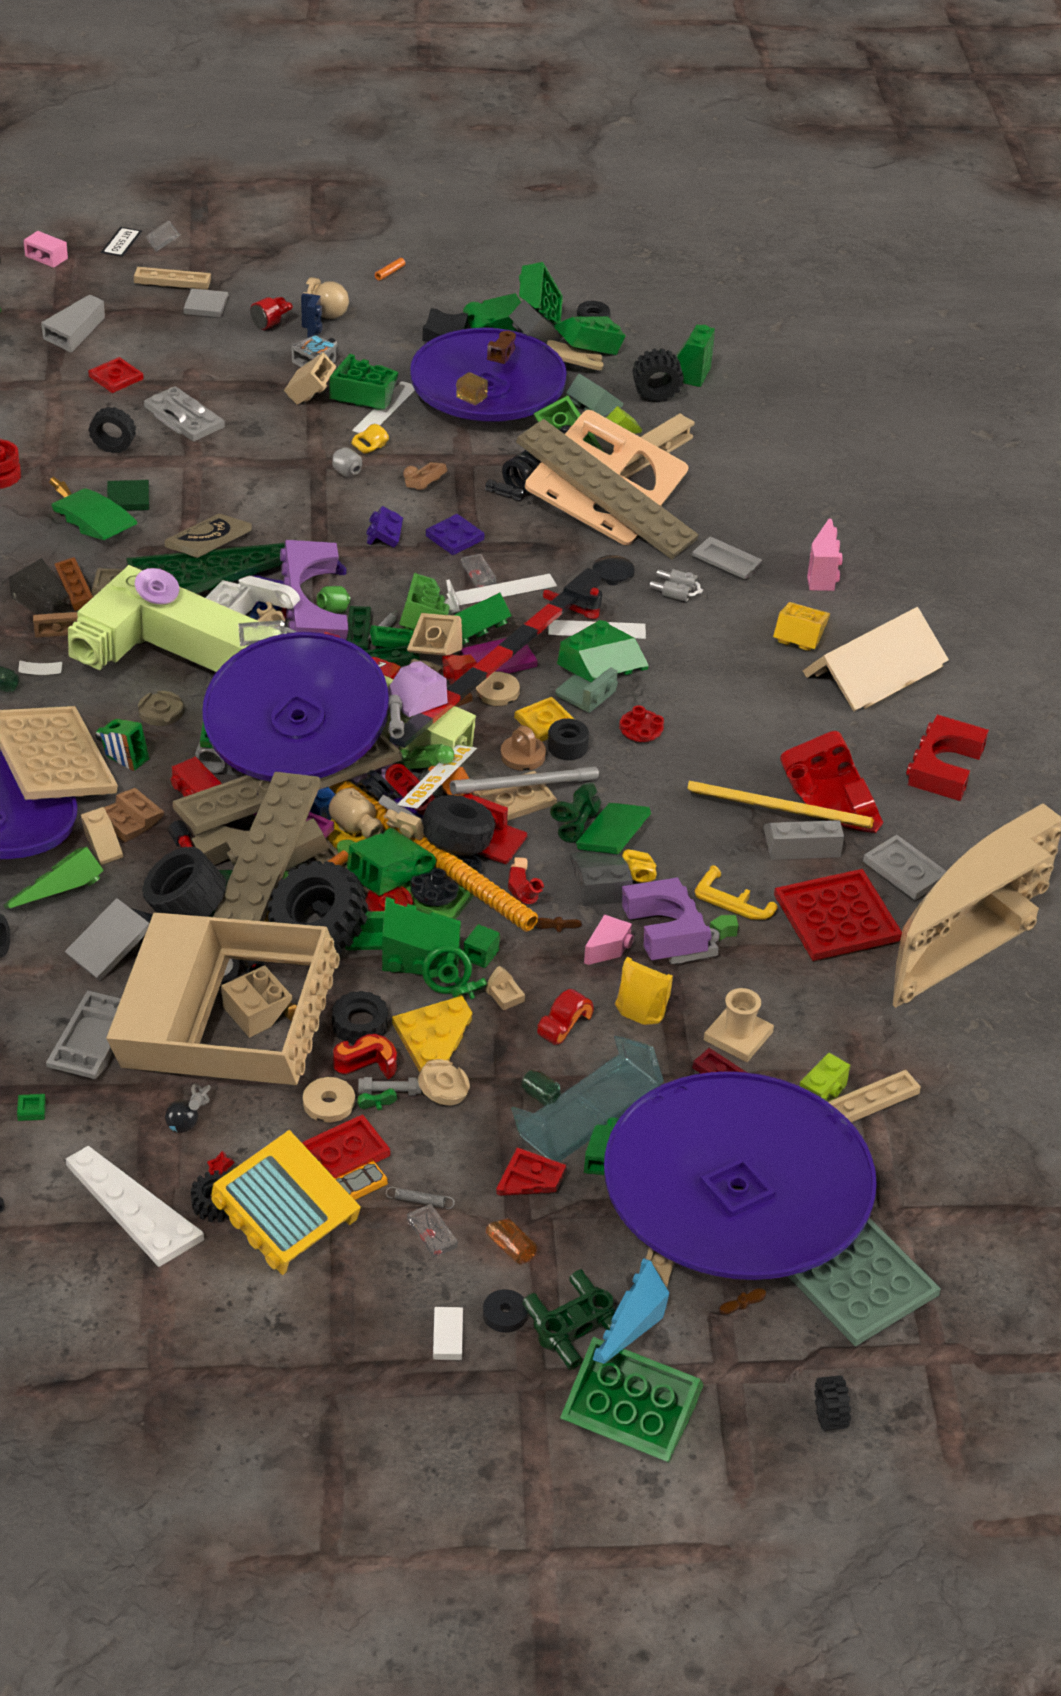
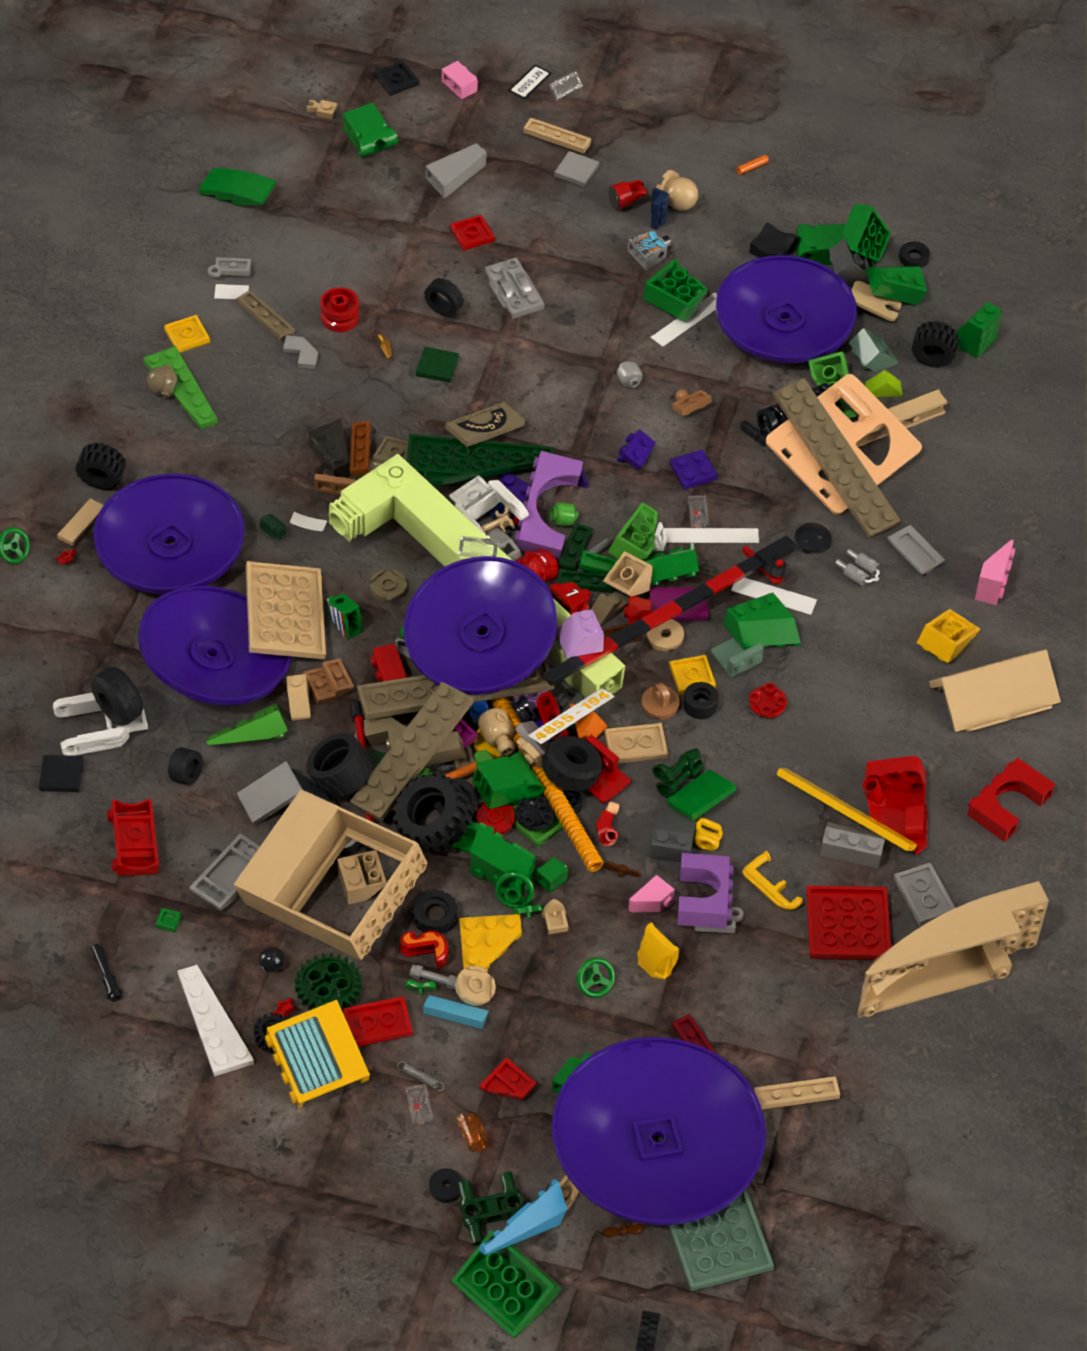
camera: 20 degrees right, 10 degrees up
green slope [51,488,137,540] -> none
lavender dish [135,568,179,604] -> none
light grey piece [189,1083,211,1110] -> none
tan brick [284,352,336,405] -> none
tan tile [303,1077,355,1123] -> none
tile [335,1161,388,1200] -> none
yellow piece [351,423,389,454] -> none
light grey bar [388,695,404,739] -> none
bright green plate [396,744,455,769] -> none
white tile [433,1307,463,1360] -> none
light grey piece [450,766,599,795] -> none
clear yellow brick [456,372,488,406] -> none
reddish brown leg [487,331,516,364] -> none
clear light blue piece [511,1035,664,1162] -> none
clear green brick [521,1070,561,1106] -> none
red animal [537,989,594,1045] -> none
tan plant [704,988,774,1062] -> none
bright green piece [709,915,738,941] -> none
lime brick [799,1053,850,1102] -> none
none -> dark green gear [295,953,362,1012]
none -> medium azure slope [423,995,488,1029]
none -> green piece [577,957,615,998]

